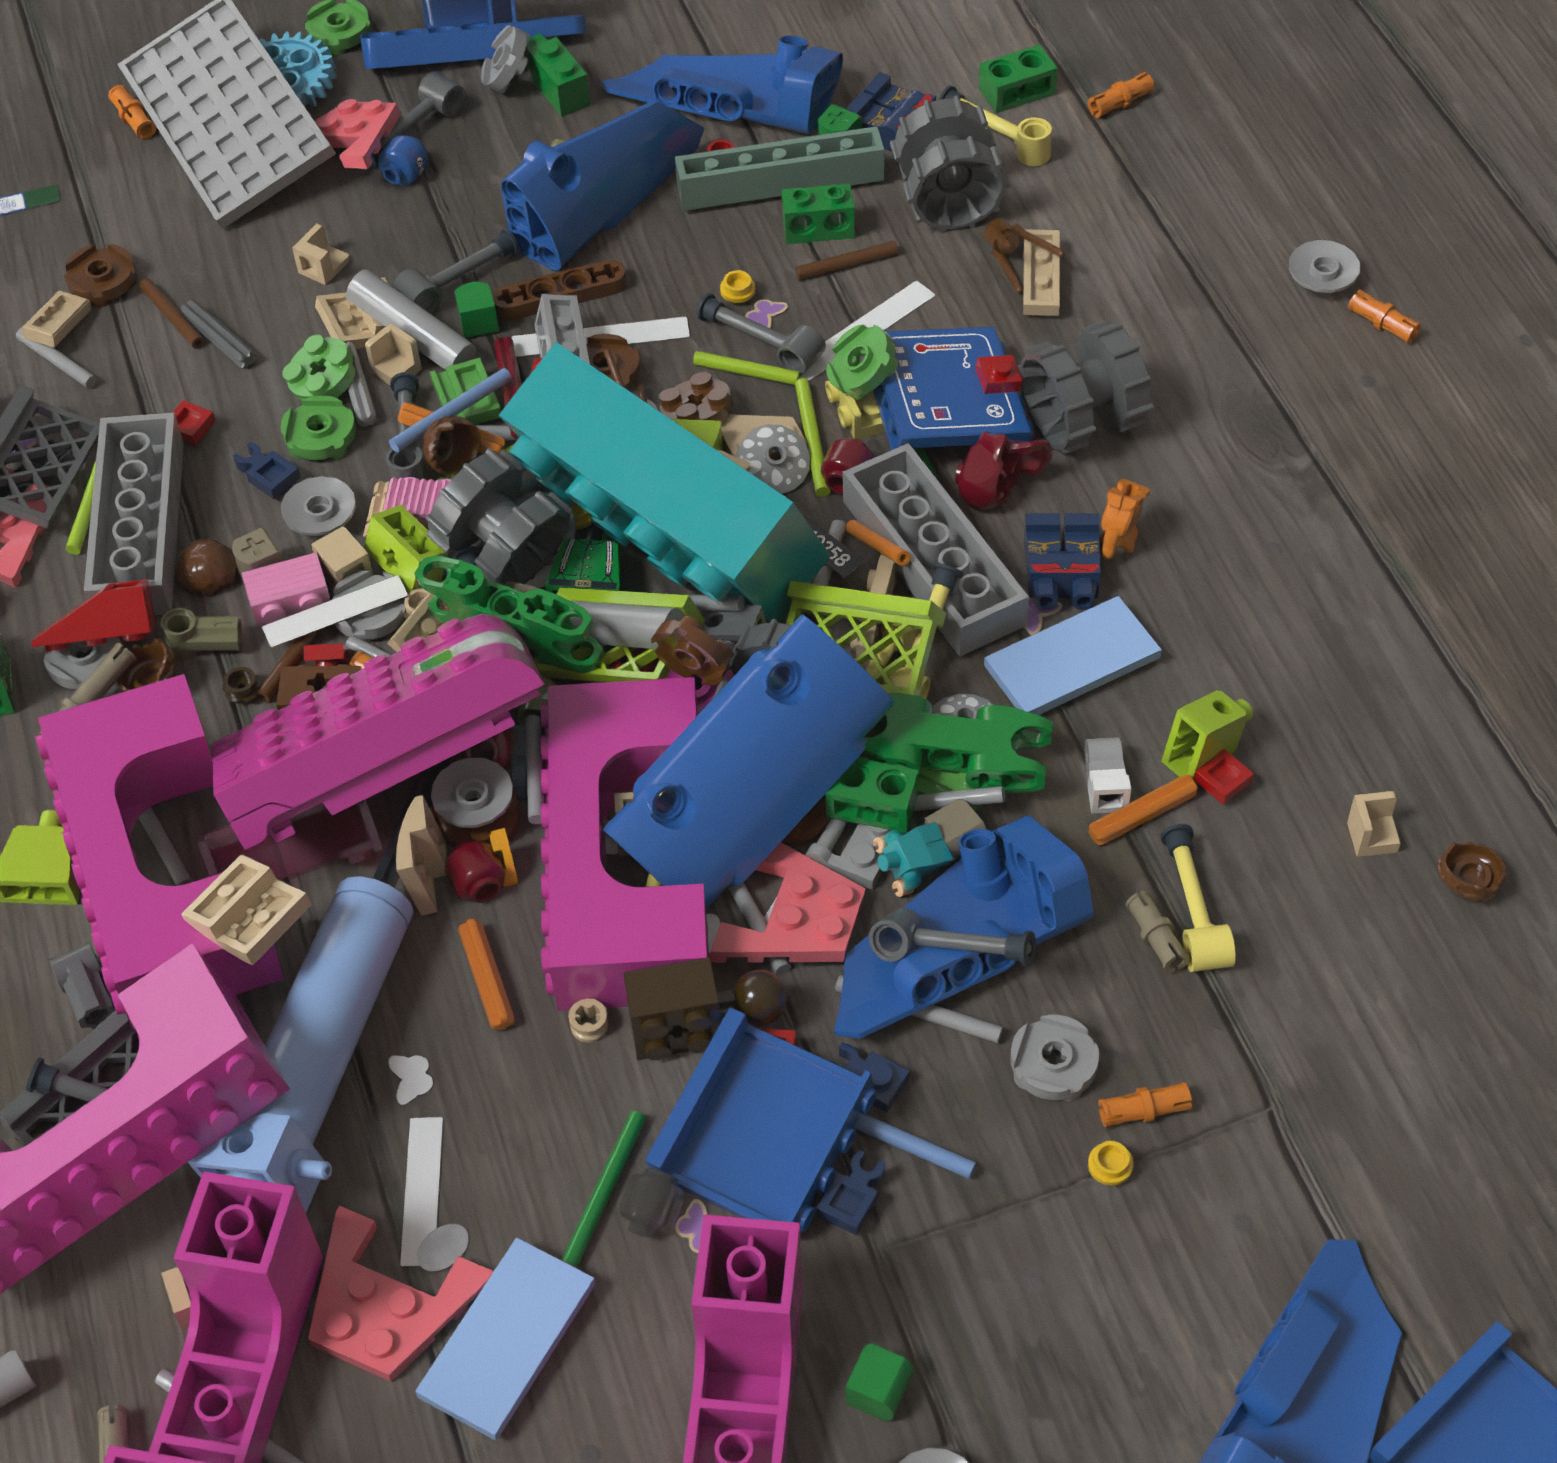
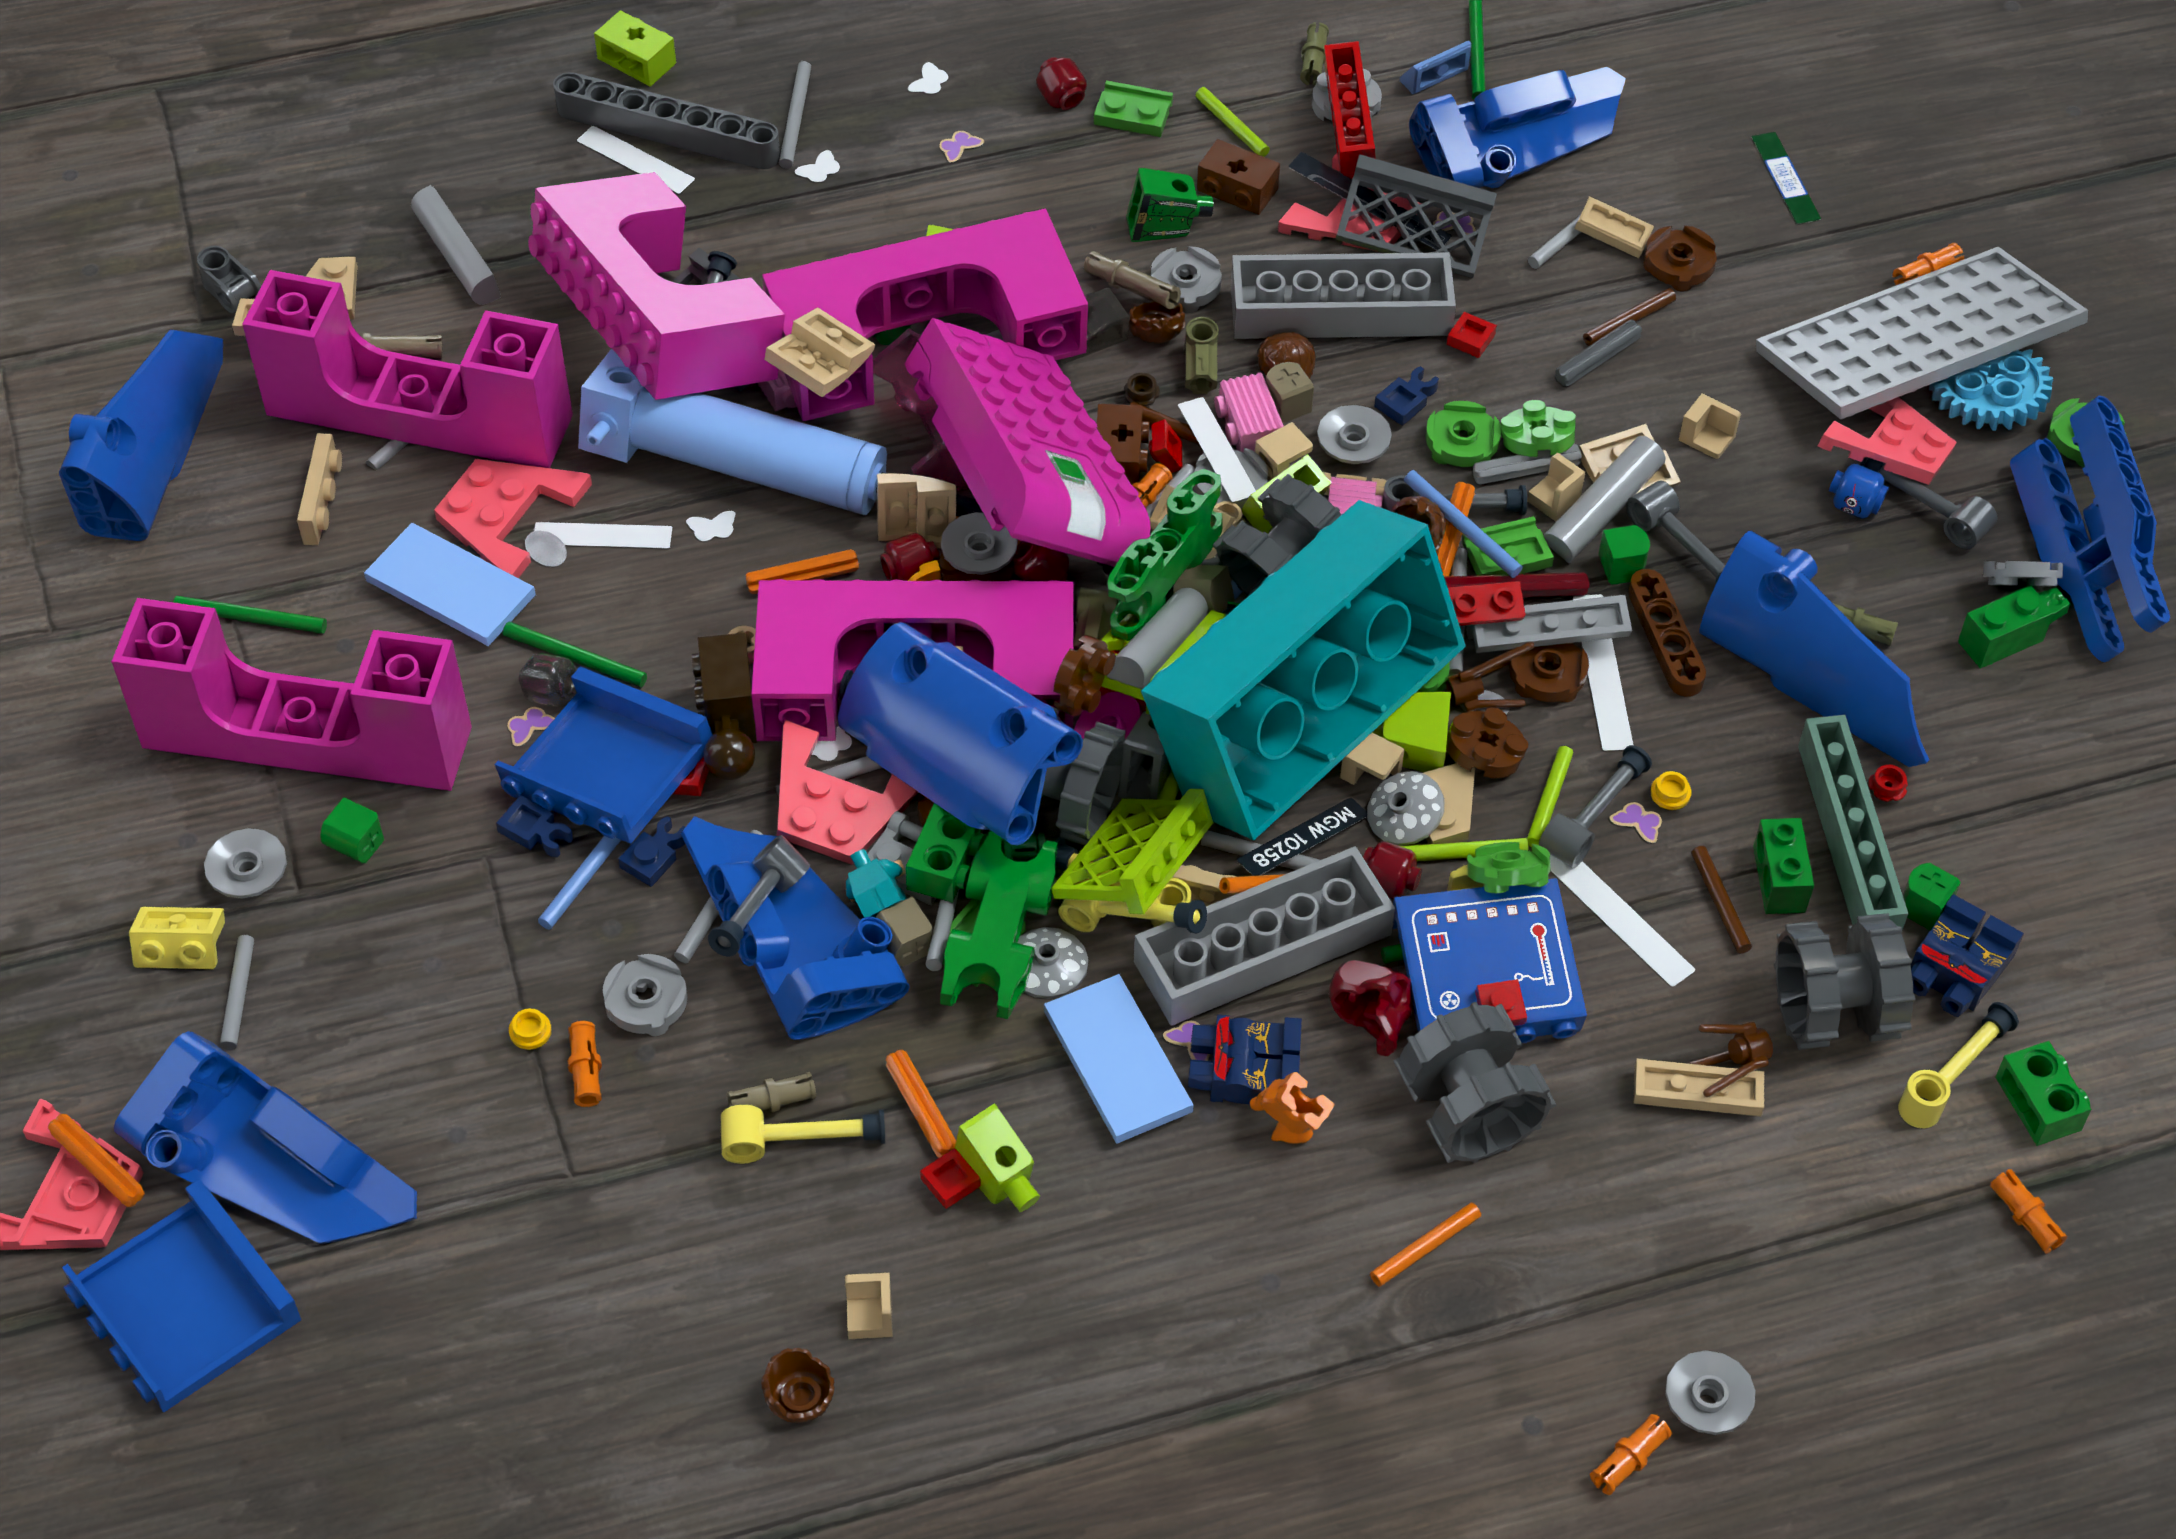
camera: 90 degrees right, 0 degrees up
red slope [31,579,156,651] -> none
blue panel [602,36,843,135] -> none
leg [1085,737,1131,814] -> none
none -> orange piece [1370,1202,1481,1287]

